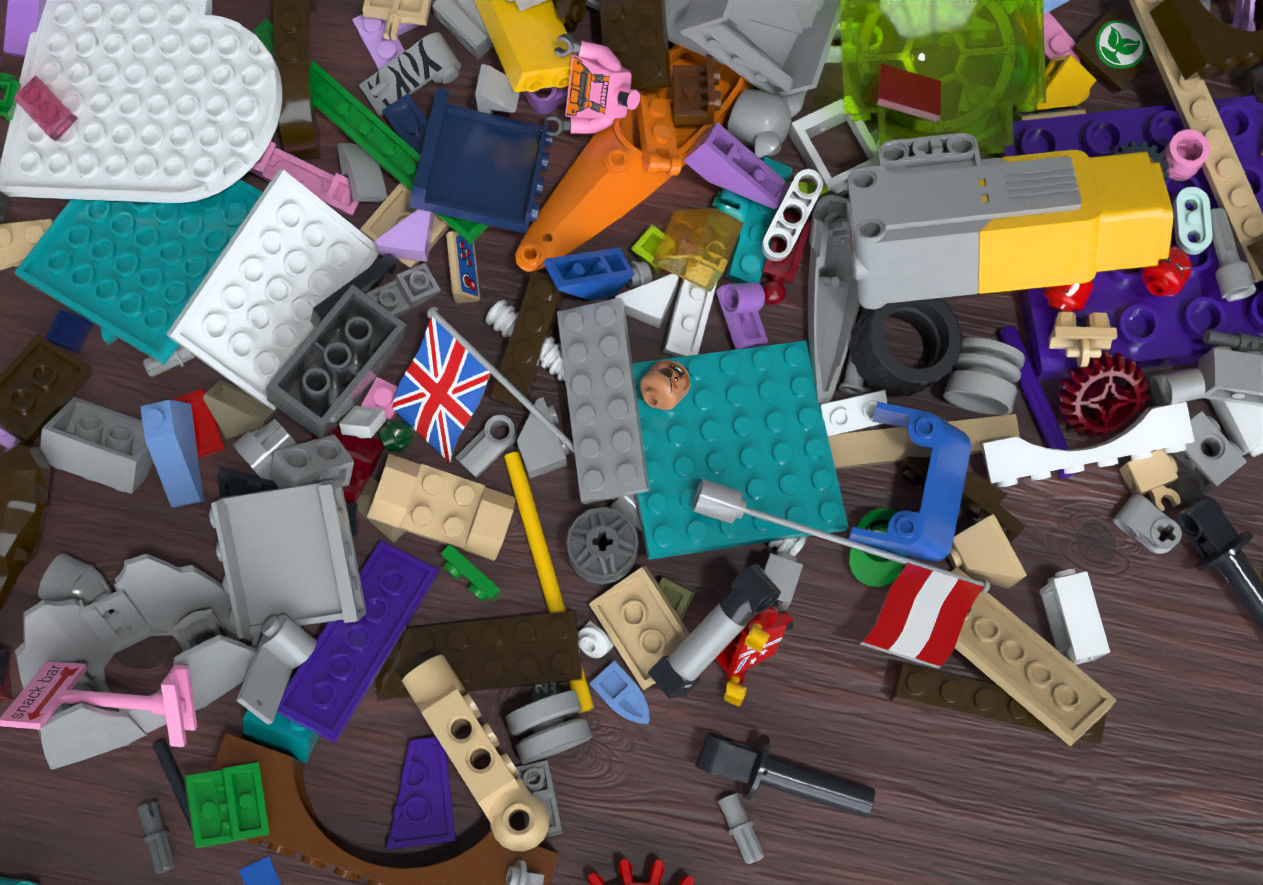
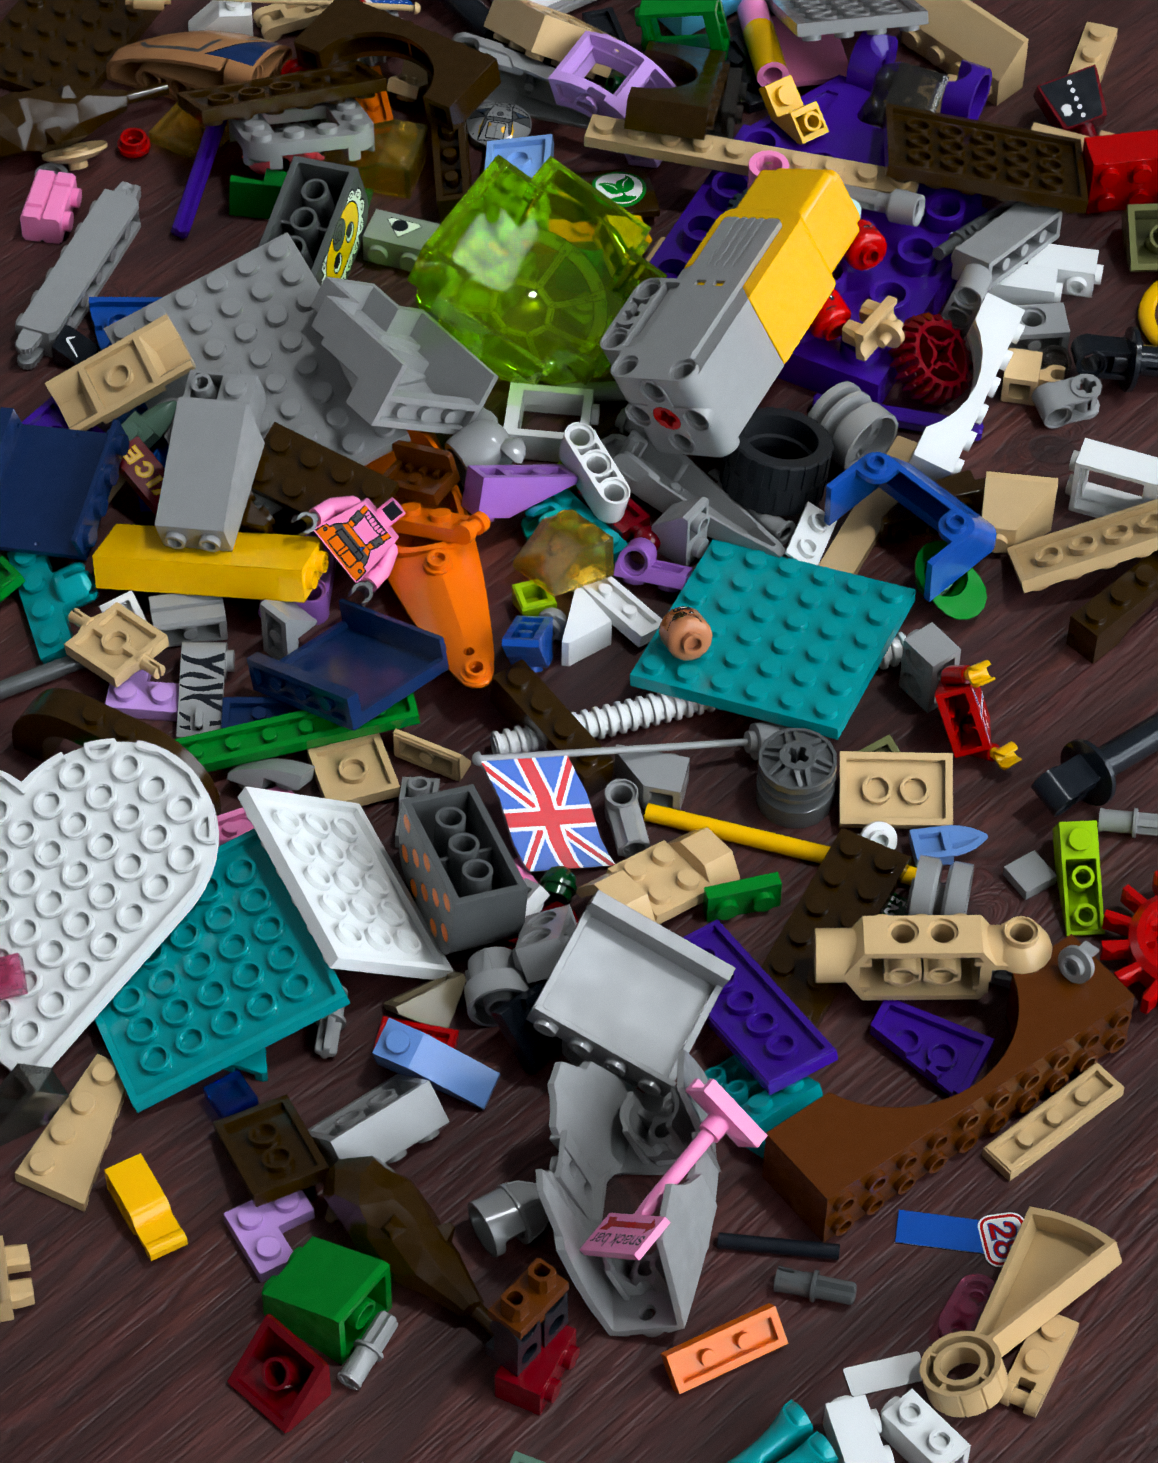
camera: 55 degrees left, 25 degrees down
green slope [184,762,270,849] -> none
light grey door [236,614,317,725] -> none
black tile [311,254,397,327] -> none
lavender slope [374,209,434,262] -> none
light grey plate [557,298,650,504] -> none
piece [648,564,781,699] -> none
flag [692,479,990,669] -> none
dark red slope [861,63,942,122] -> none
none -> light grey slope [652,496,710,566]
none -> orange plate [660,1303,789,1394]
none -> light grey tile [1003,850,1057,900]
none -> lime slope [1052,820,1105,936]

